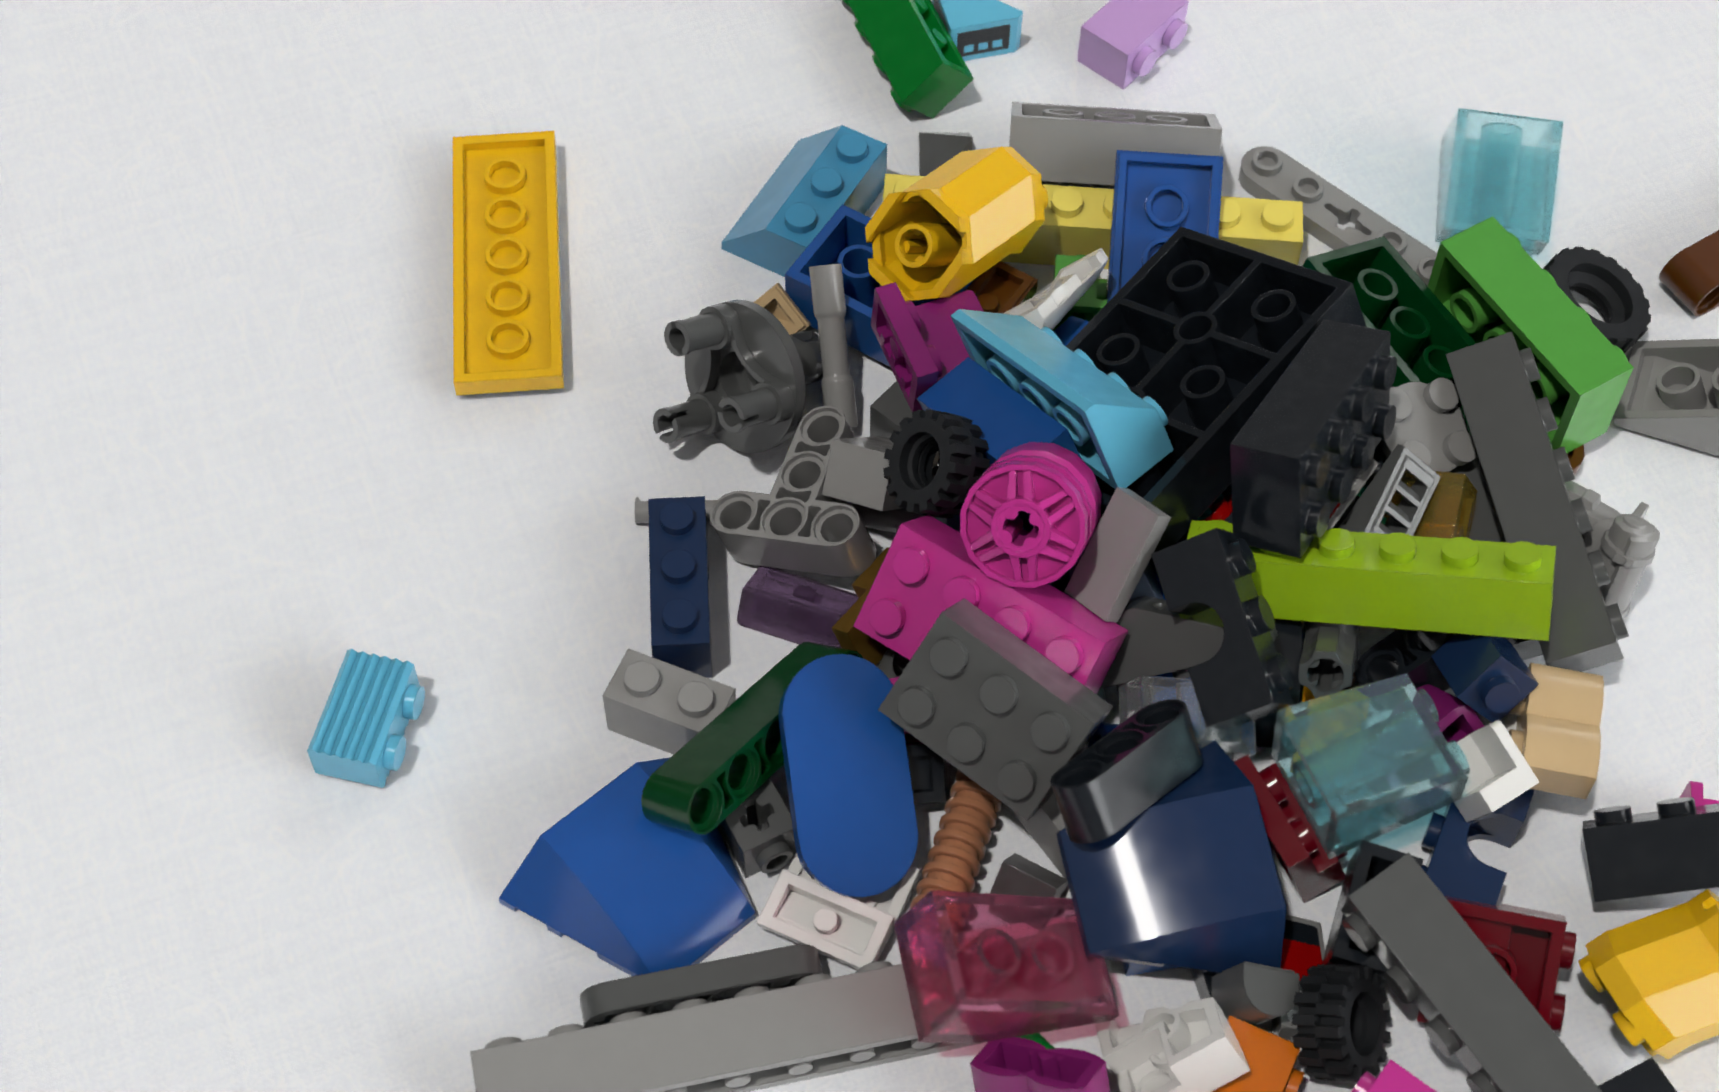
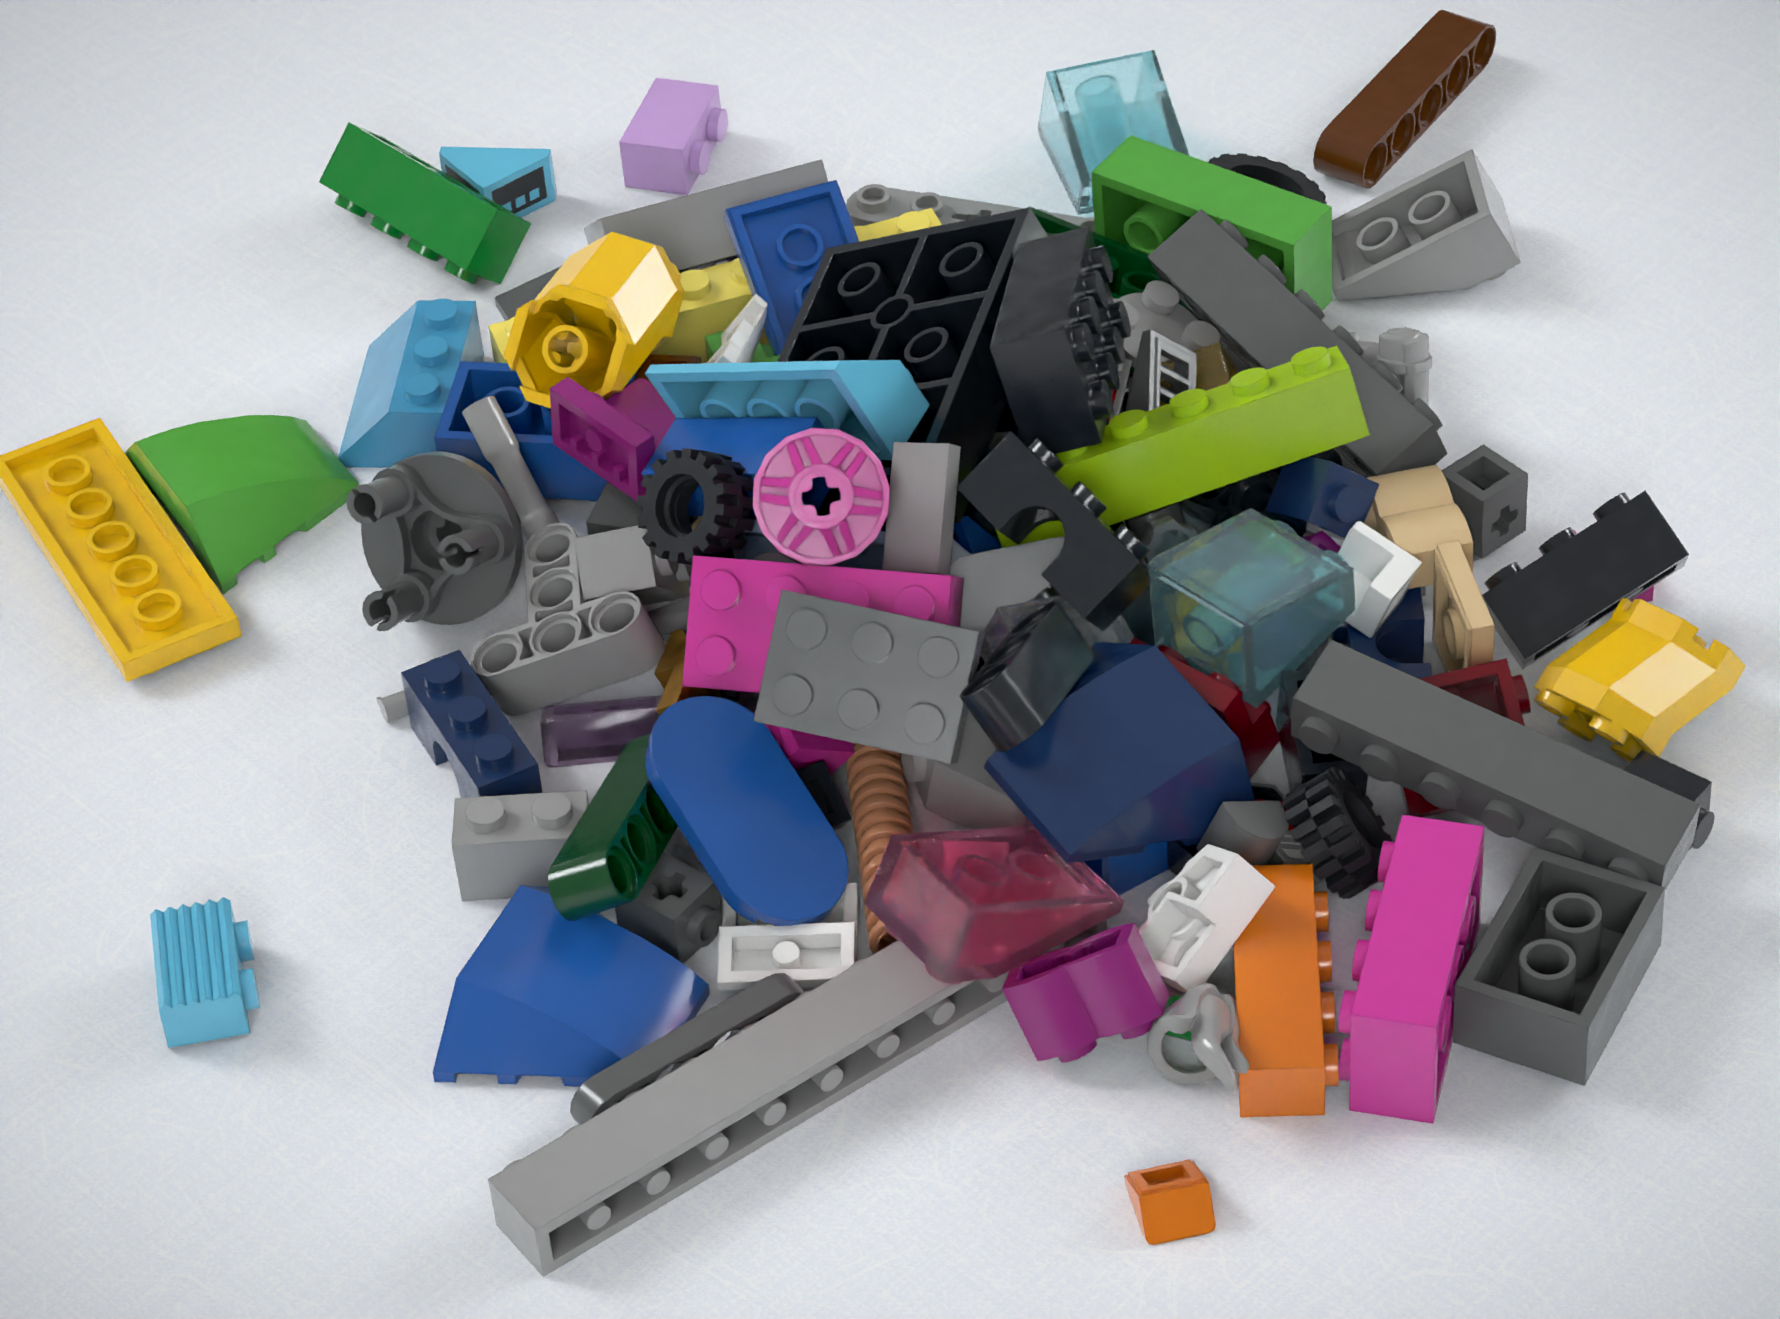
camera: 20 degrees left, 15 degrees down
none -> bright green wedge [125,415,359,594]
none -> tan tile [1432,540,1495,672]
none -> dark grey brick [1441,444,1528,559]

